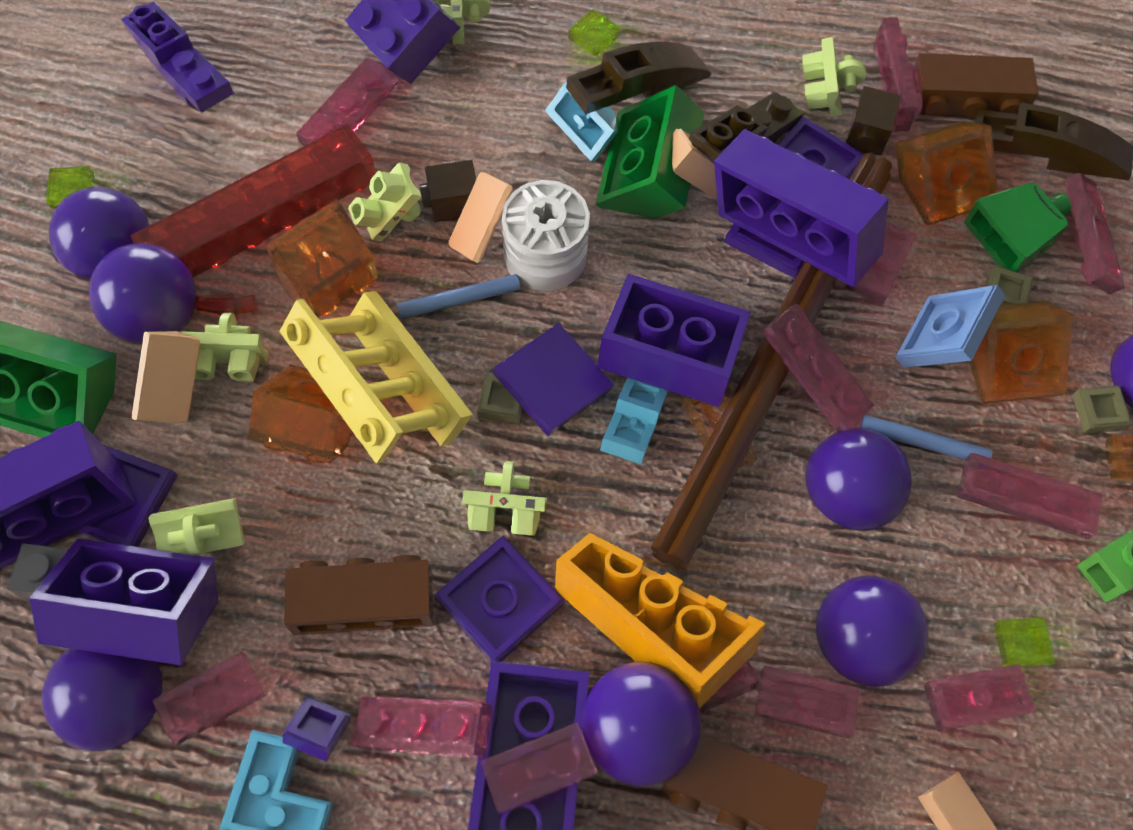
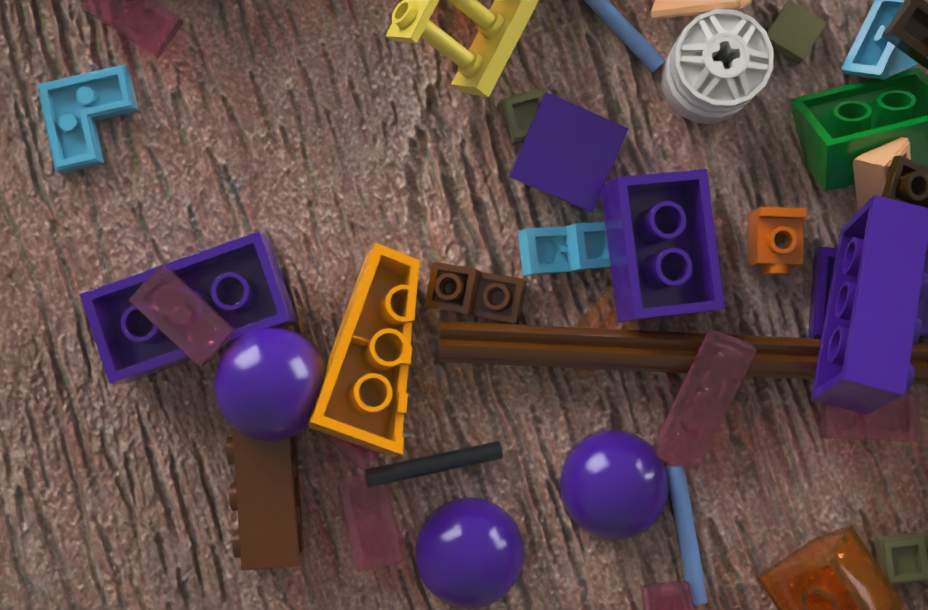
camera: 65 degrees right, 20 degrees up
dark purple tile [282,696,350,762] -> none
reddish brown brick [284,555,433,635] -> none
clear pink plate [352,697,492,758] -> none
dark purple tile [434,535,565,662] -> none
yellowish green hips [462,461,547,536] -> none
medium blue tile [895,285,1005,368] -> none
none -> black bar [364,441,503,488]
none -> reddish brown slope [424,262,527,325]
none -> orange brick [748,207,807,276]
none -> olive tile [767,0,827,64]

